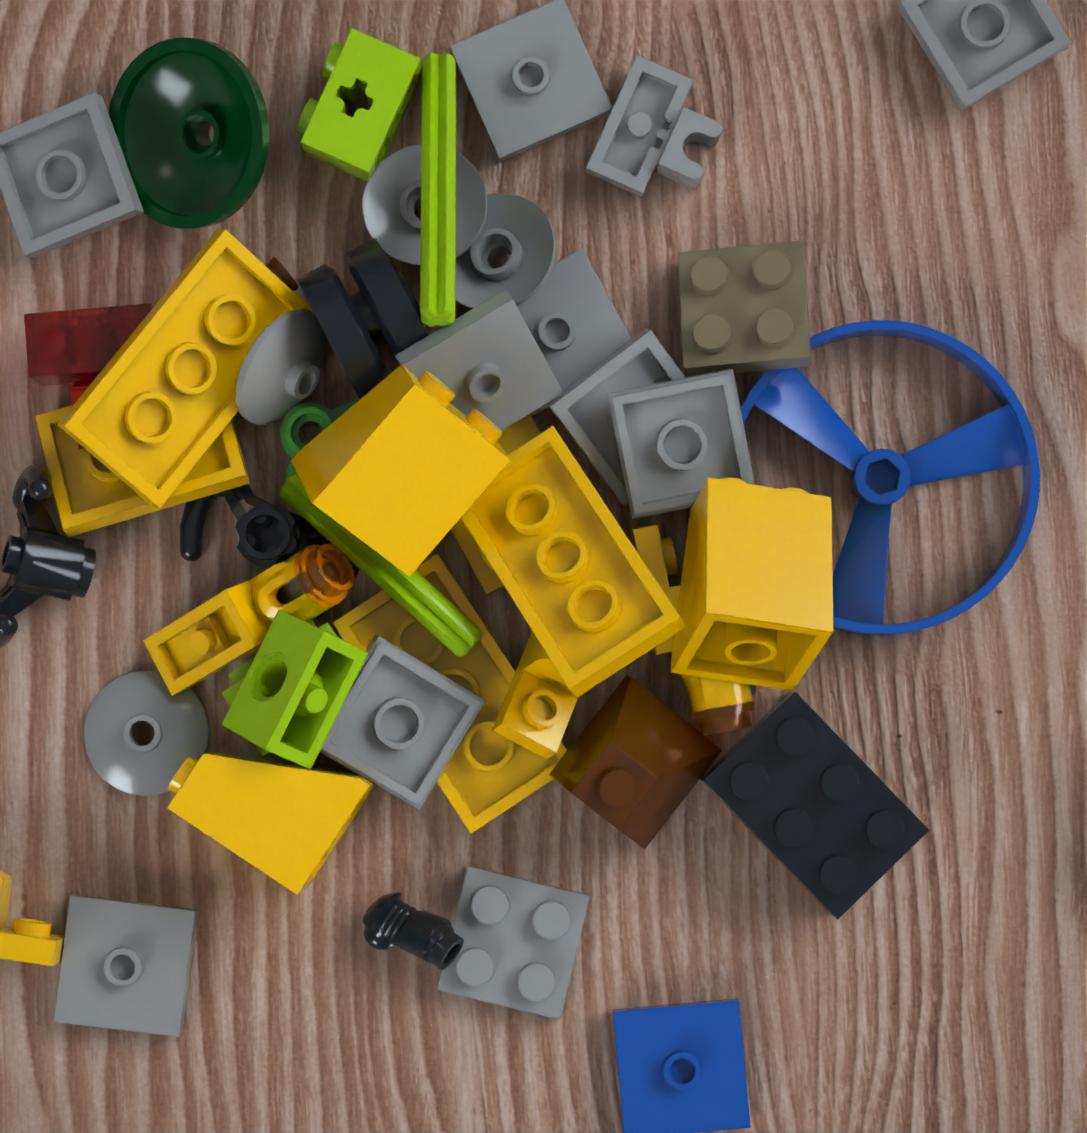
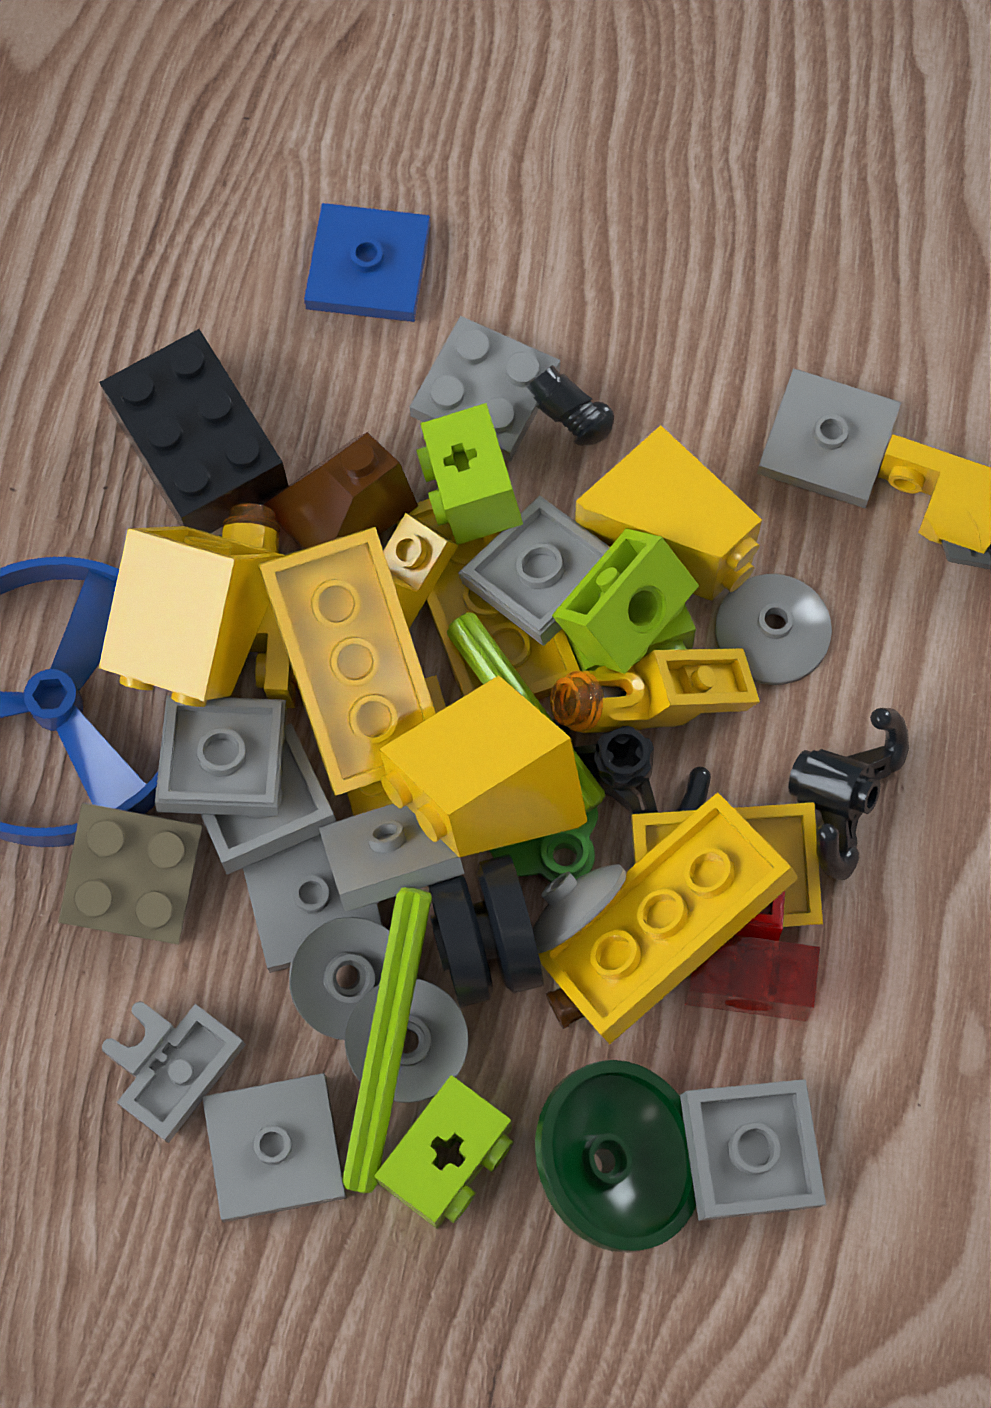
camera: 165 degrees left, 15 degrees down
none -> lime brick [416,403,523,545]

